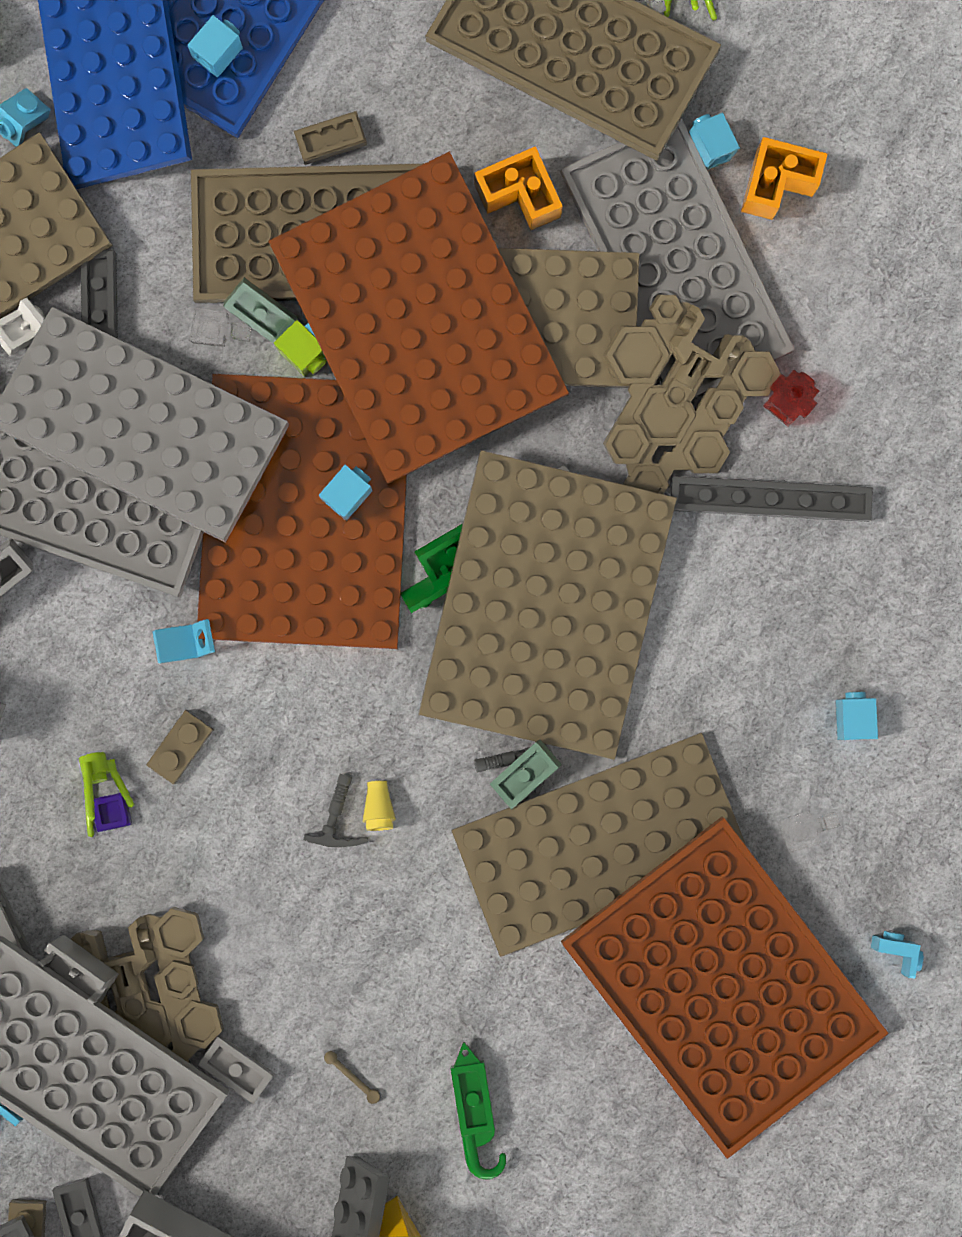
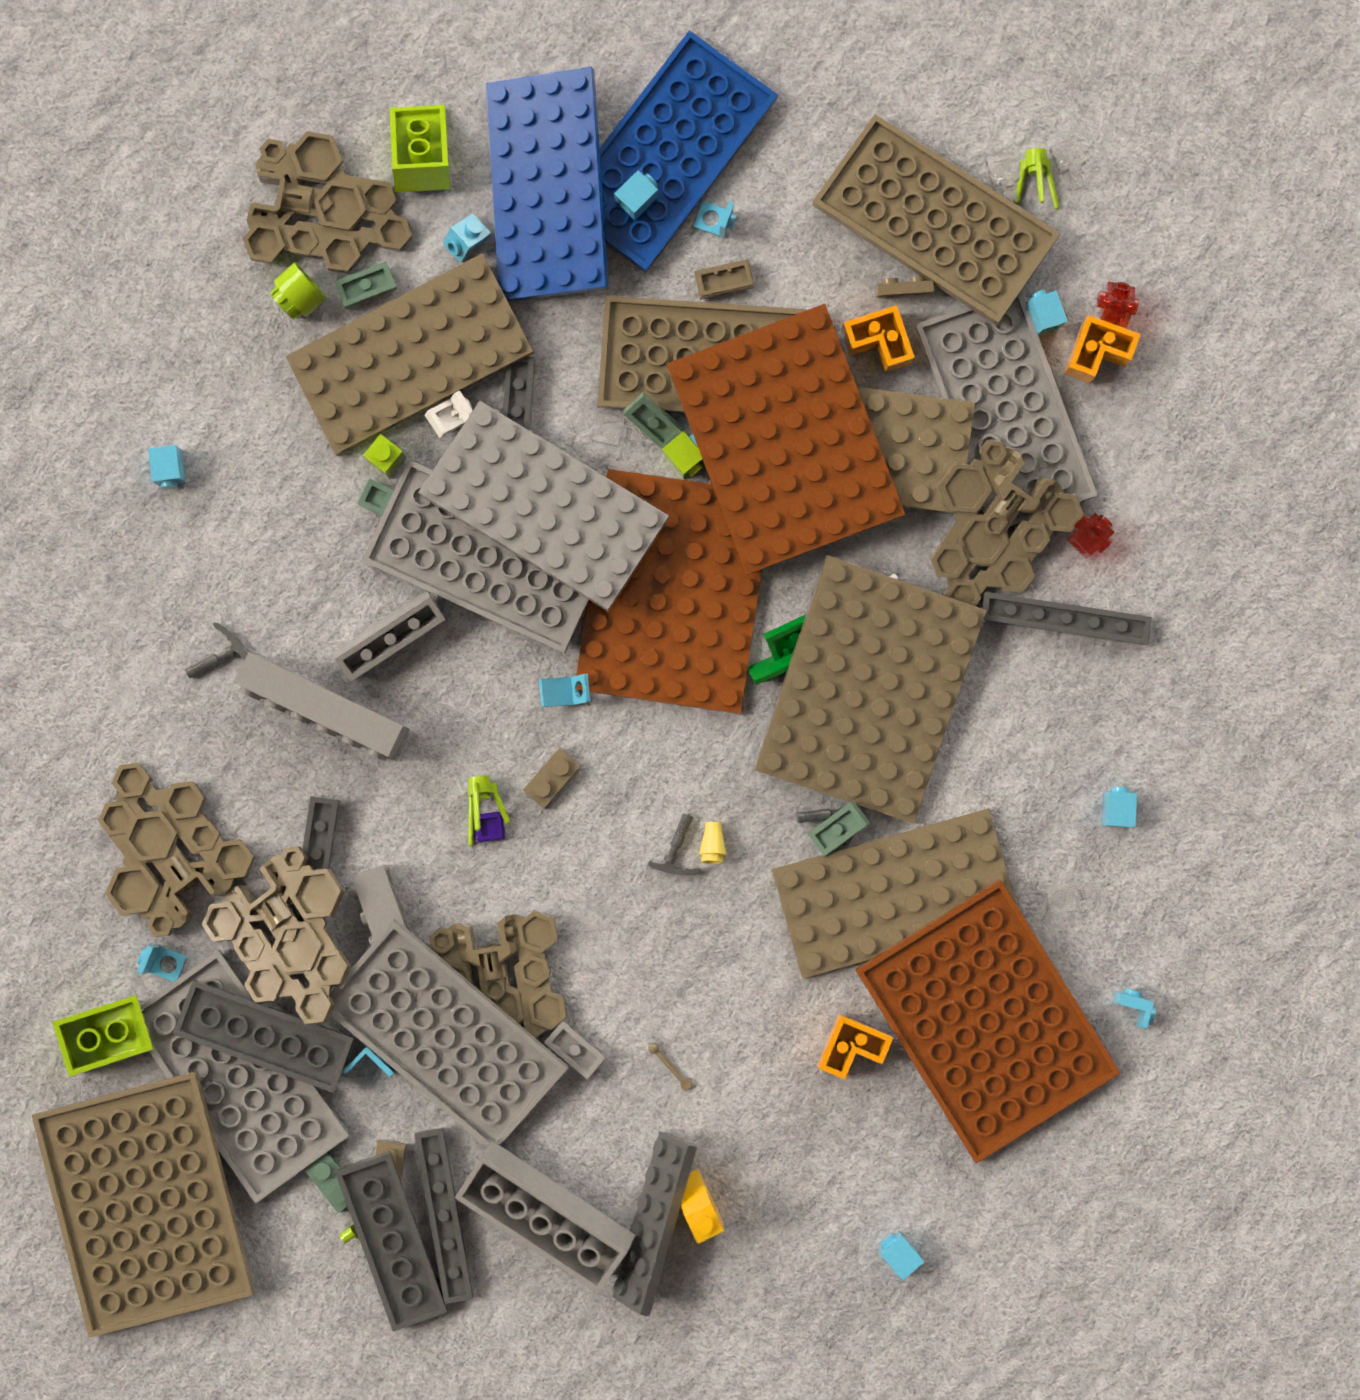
camera: 10 degrees right, 0 degrees up
light grey hinge [37,935,119,1005] -> none
medium azure brick [319,465,372,521] -> none
green plate [450,1042,506,1180] -> none
none -> medium azure bracket [694,201,737,238]
none -> light orange brick [816,1013,893,1080]
none -> dark tan plate [875,276,934,297]
none -> clear red brick [1096,281,1139,328]

